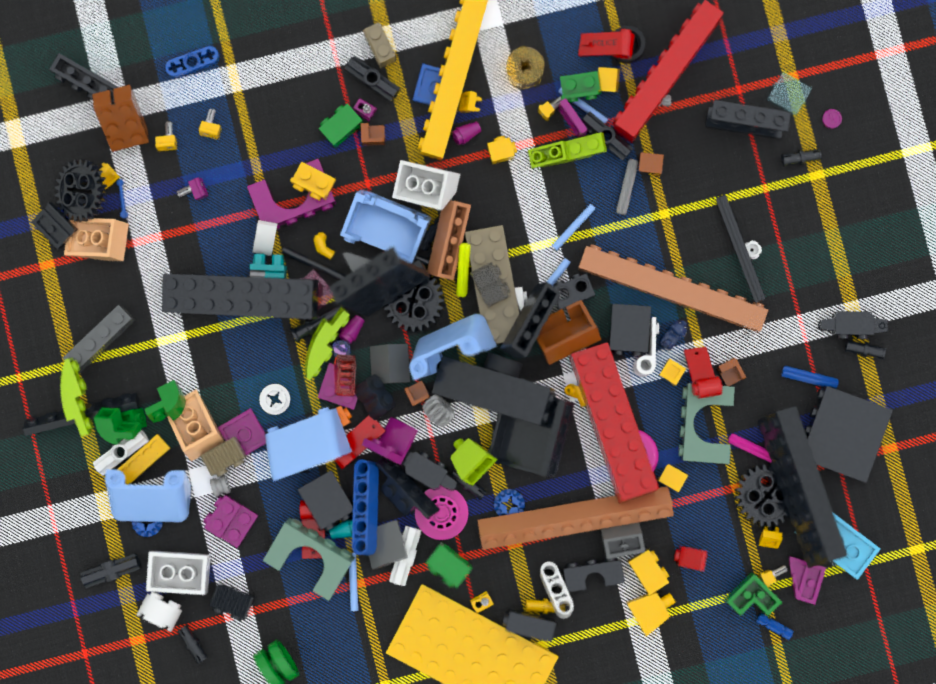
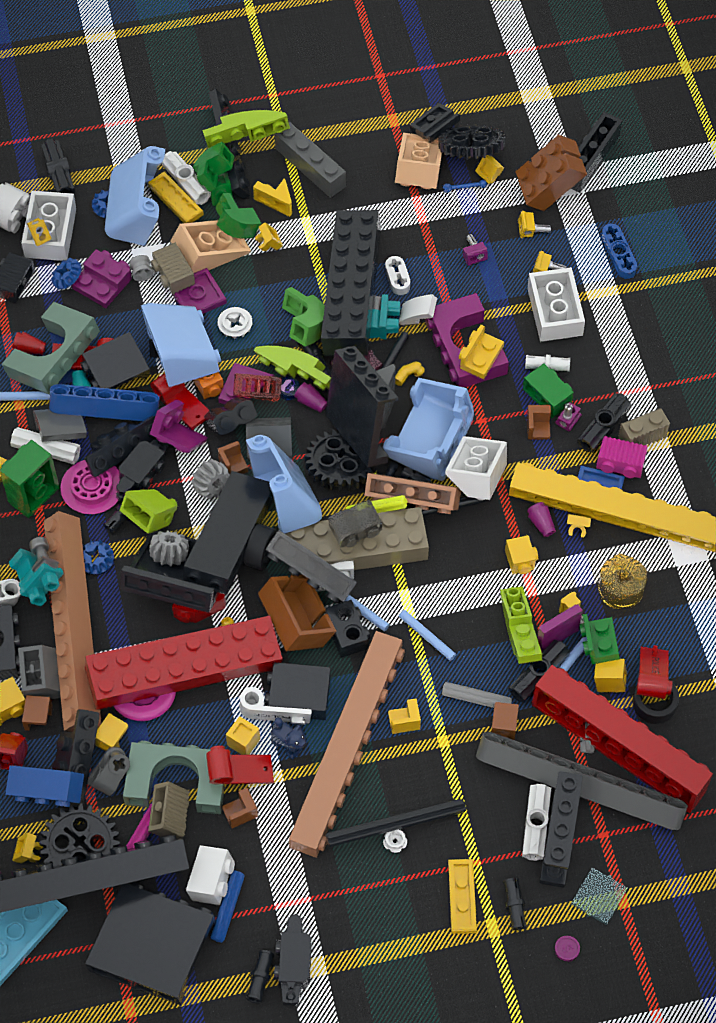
camera: 85 degrees right, 25 degrees down
none -> blue brick [5,765,84,807]
none -> teal hips [9,537,64,606]
none -> red cone [12,331,46,355]
none -> dark orange panel [22,695,53,731]
none -> yellow piece [26,218,52,246]
none -> blue gear [51,258,82,289]
none -> black bracket [52,709,100,808]
none -> dark grey piece [87,746,130,796]
none -> dark tan brick [148,781,190,838]
none -> light grey gear [149,530,189,566]
none -> white brick [186,845,235,905]
none -> yellow slope [253,179,292,217]
none -> yellow tile [255,223,283,251]
none -> bright green arch [282,287,325,346]
none -> white beam [385,256,410,295]
none -> yellow panel [388,699,421,734]
none -> yellow tile [448,859,477,934]
none -> dark grey beam [476,732,688,830]
none -> white piece [522,784,551,861]
none -> white pin [525,355,570,372]
none -> white brick [527,267,585,342]
none -> dark pink brick [596,436,648,478]

